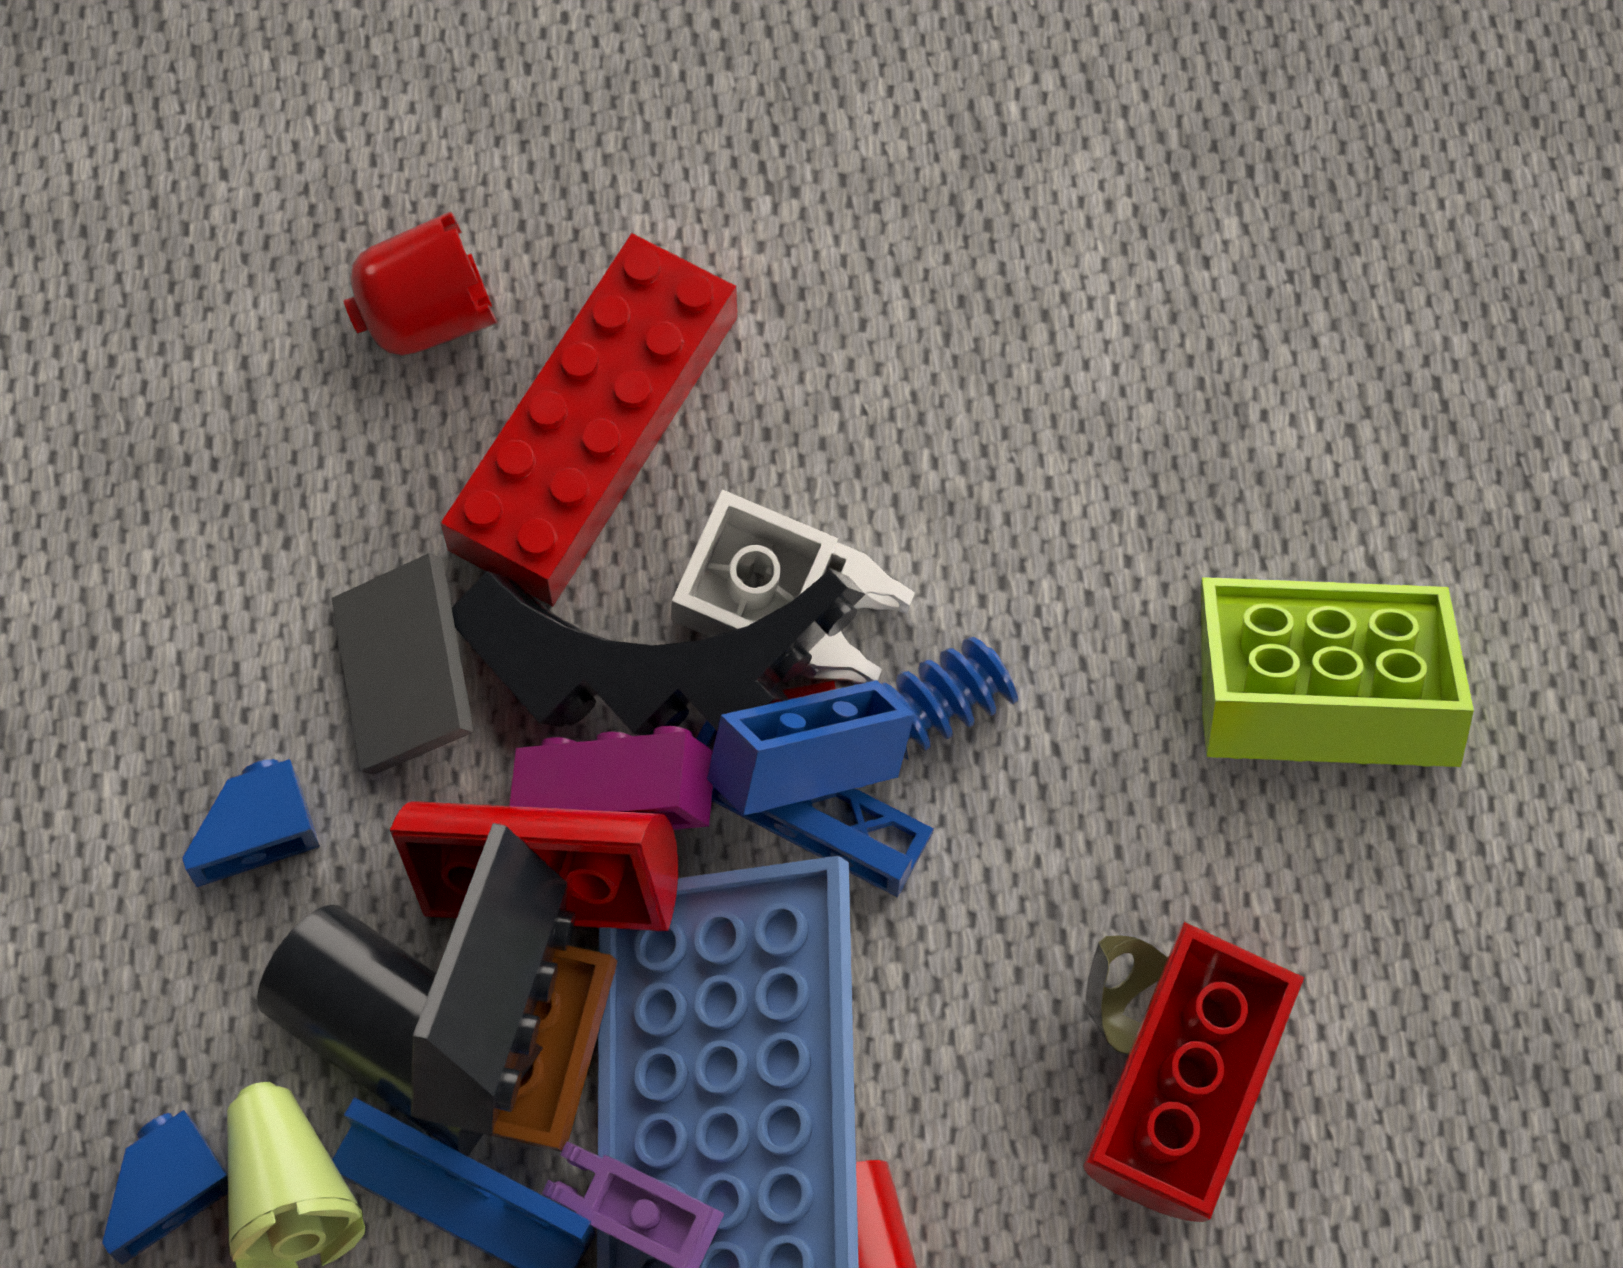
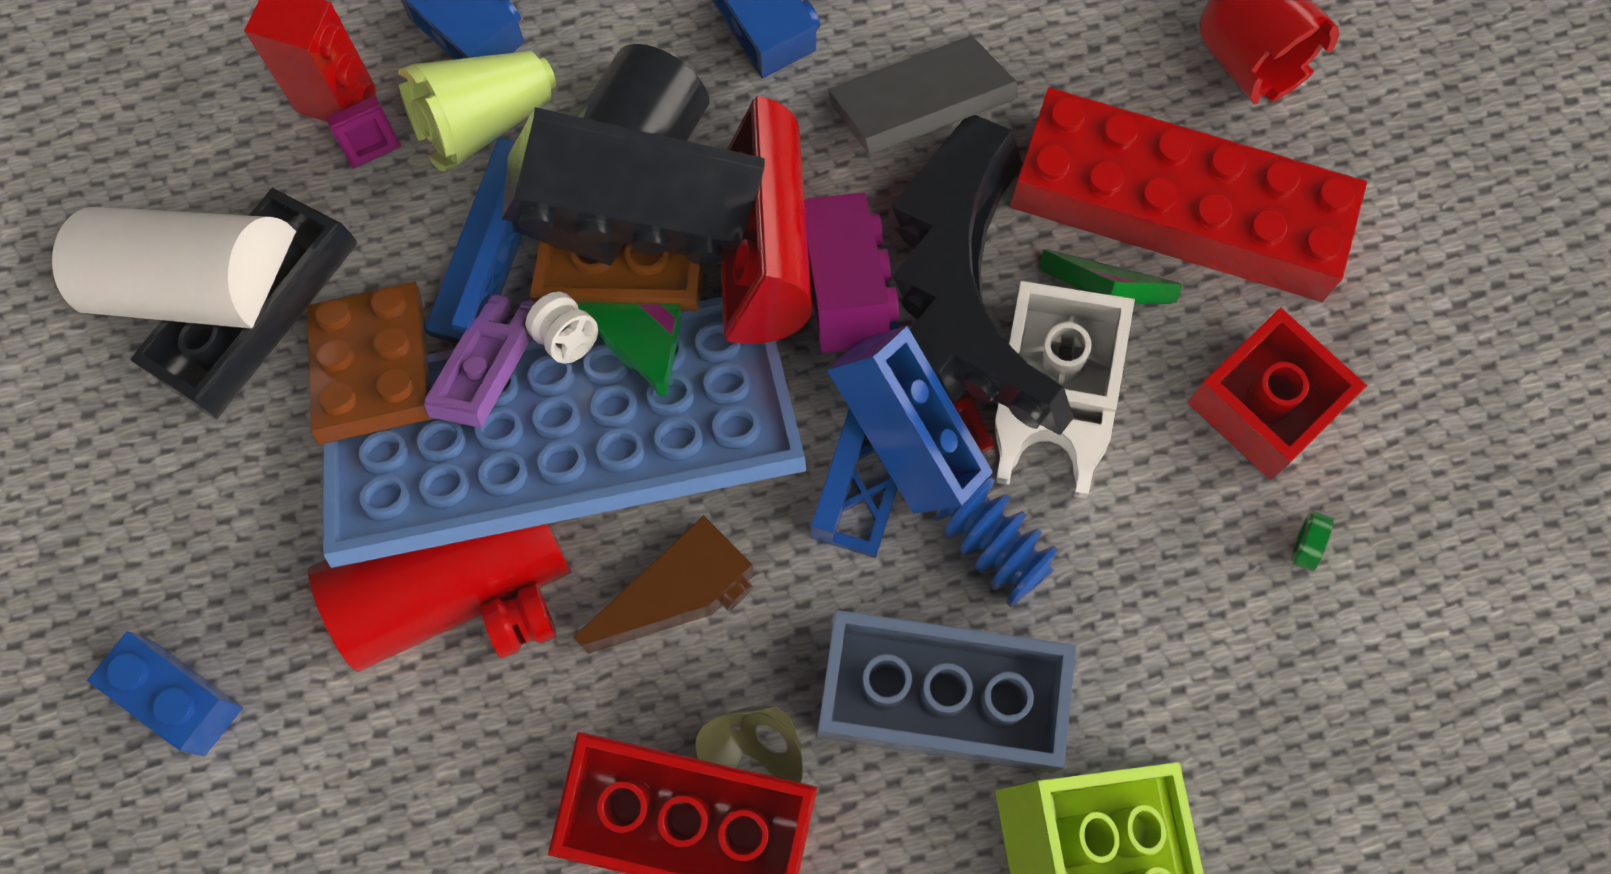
camera: 80 degrees right, 5 degrees up
none -> red wheel [480,583,557,659]
none -> white wheel [525,291,598,364]
none -> reddish brown slope [573,515,754,654]
none -> green tile [577,302,682,396]
none -> sand blue brick [817,610,1076,773]
none -> green tile [1038,249,1182,304]
none -> red brick [1187,307,1368,480]
none -> green tile [1291,511,1334,572]

